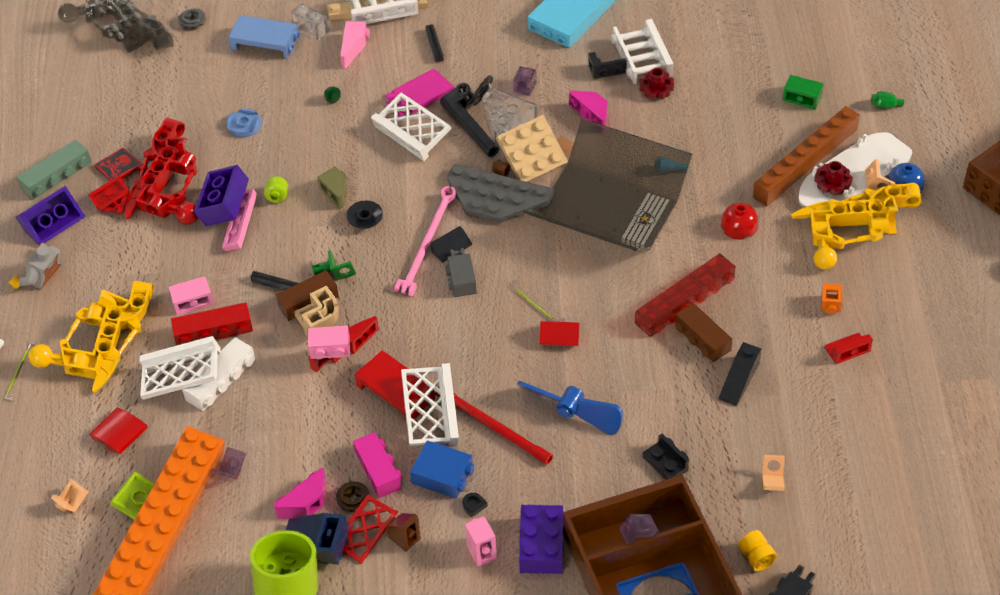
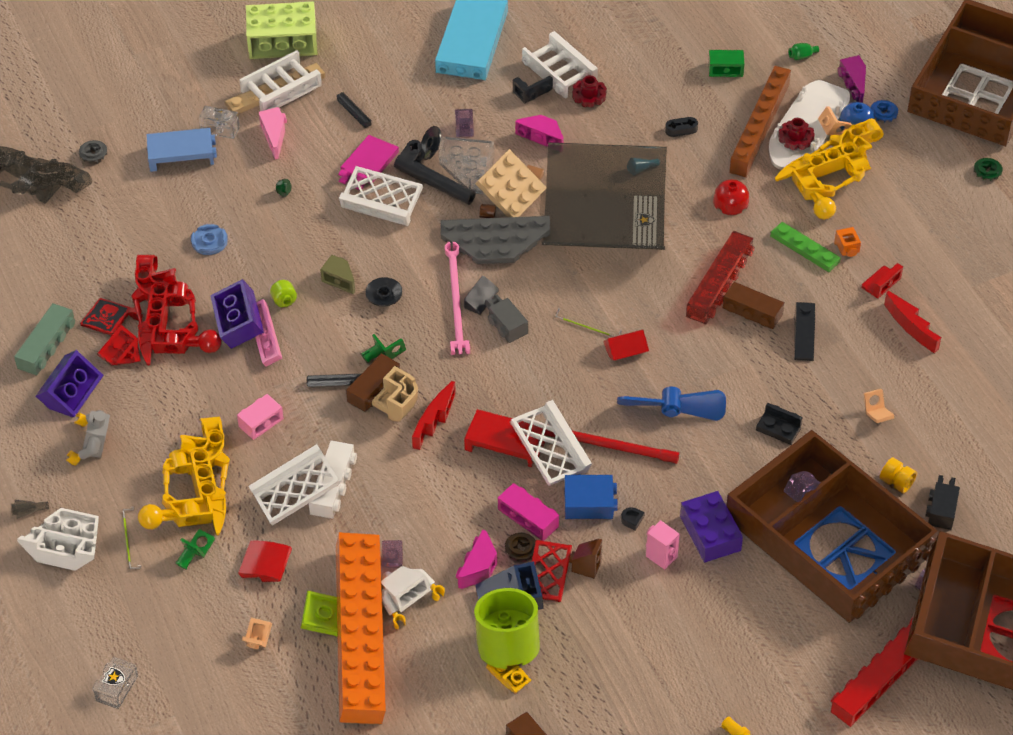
camera: 25 degrees left, 0 degrees up
red brick [171,302,253,346] -> none
bright pink brick [308,325,350,359] -> none
none -> green bracket [175,529,215,570]
none -> white torso [381,566,445,630]
none -> black beam [665,117,698,137]
none -> bright green plate [770,222,841,272]
none -> magenta slope [837,55,866,103]
none -> blue gear [871,100,898,123]
none -> red slope [884,290,942,354]

